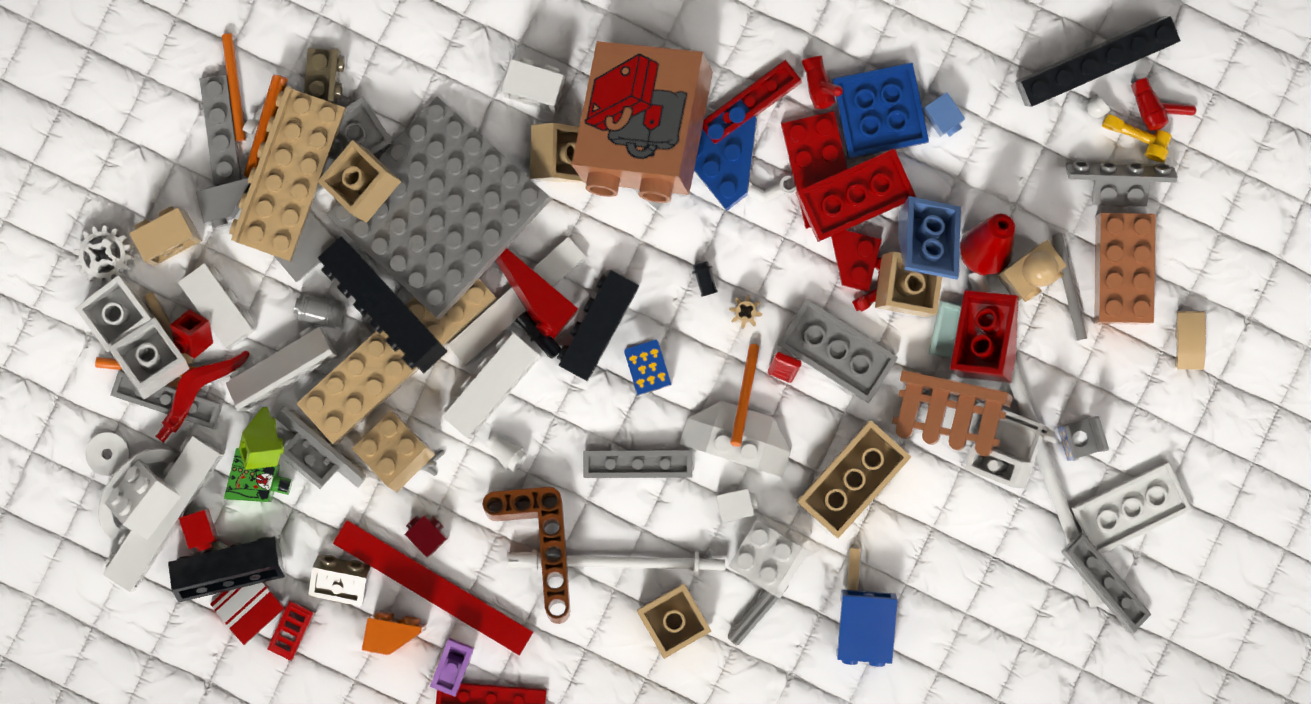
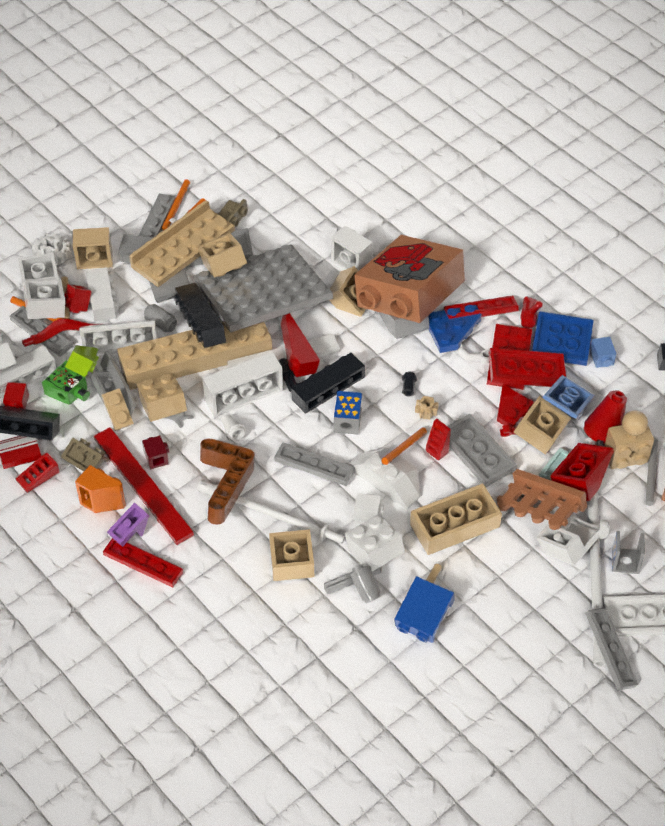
camera: 20 degrees right, 35 degrees down
none -> tan plate [101,388,134,431]
none -> light grey head [350,564,381,604]

